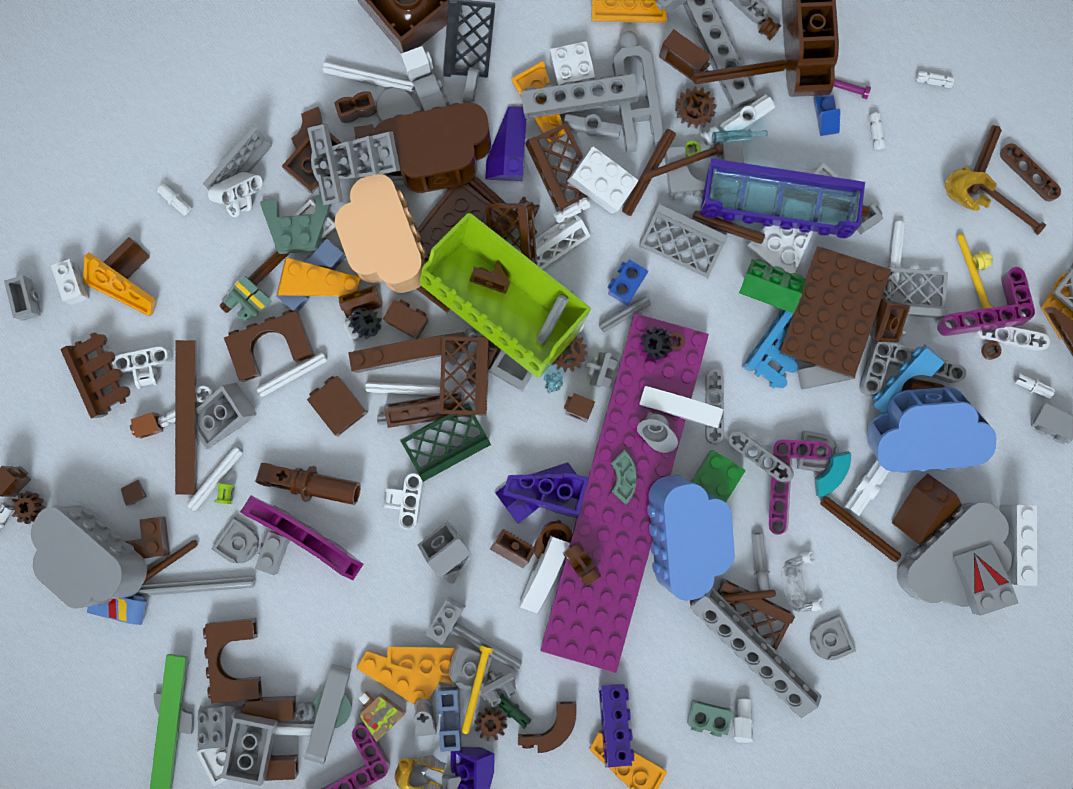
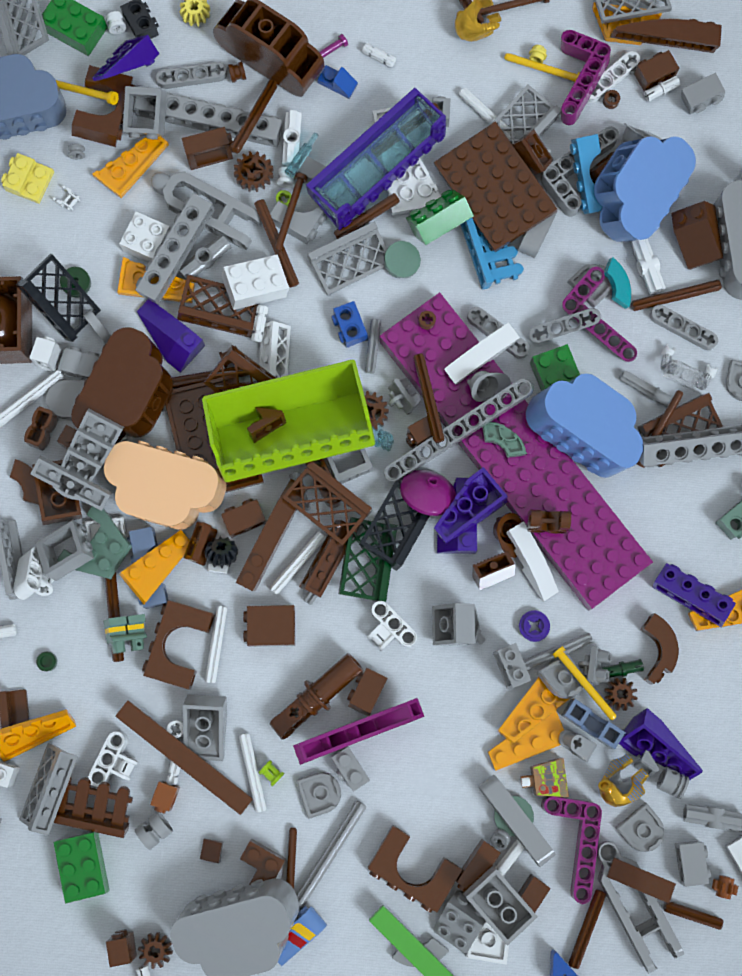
camera: 55 degrees left, 5 degrees down
light grey axle [536,294,568,345] -> none
black gear [640,327,674,360] -> none
none -> light grey fence [19,743,78,836]
none -> light grey window [35,520,94,581]
none -> dark green tile [36,652,57,672]
none -> green brick [53,832,110,904]
none -> dark green piece [60,267,91,298]
none -> light grey wheel [135,811,173,850]
none -> reddish brown brick [347,668,388,716]
none -> black fence [359,481,430,571]
none -> sand green tile [384,241,421,278]
none -> light grey beam [384,379,534,481]
none -> magenta dish [400,470,456,516]
none -> reddish brown axle [413,353,445,443]
none -> dark purple gear [519,610,550,642]
none -> light grey piece [621,123,662,143]
none -> reddish brown brick [634,50,680,91]
none -> light grey beam [650,305,718,350]

